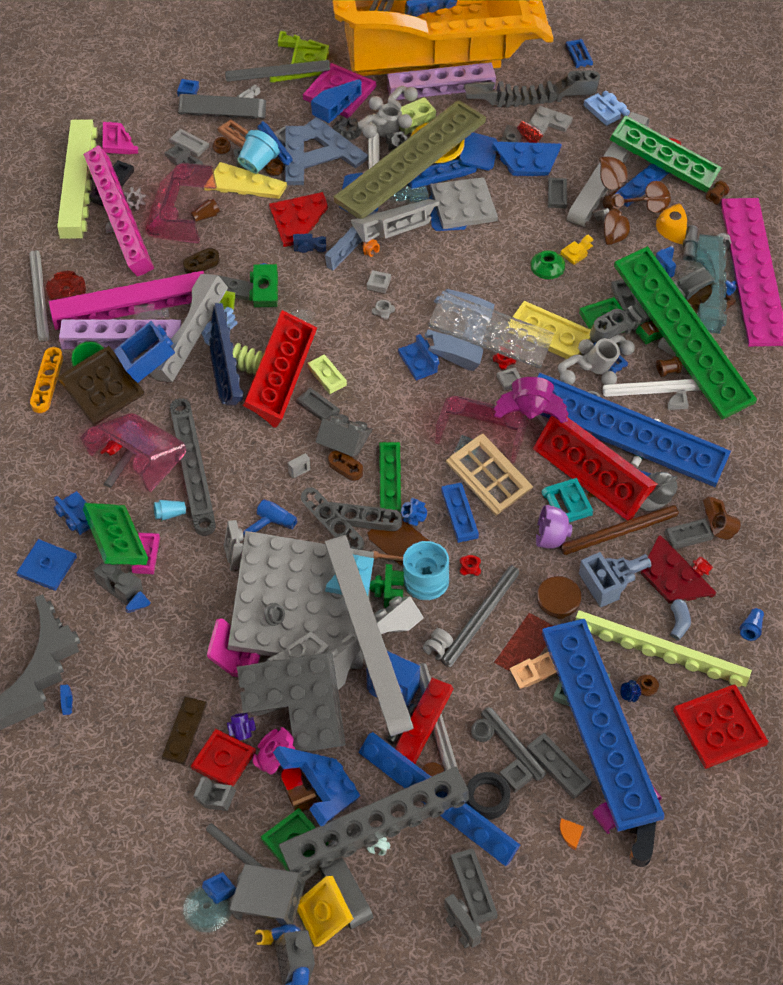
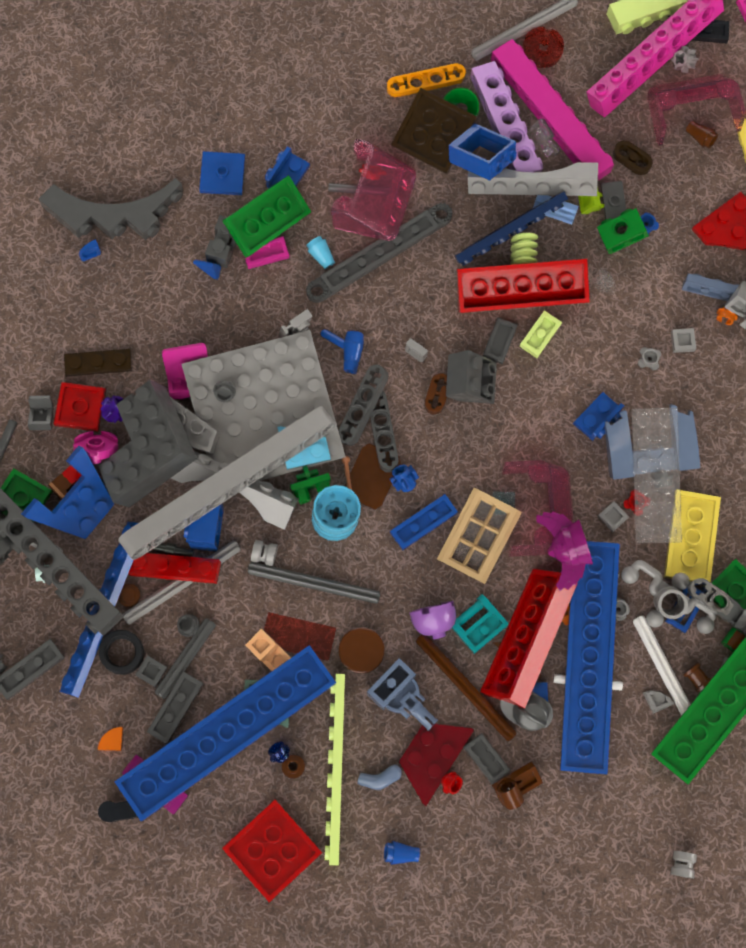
camera: 65 degrees right, 20 degrees up
dark blue plate [293,234,326,253] -> none
green tile [379,442,401,514] -> none
red plate [459,555,481,576] -> none

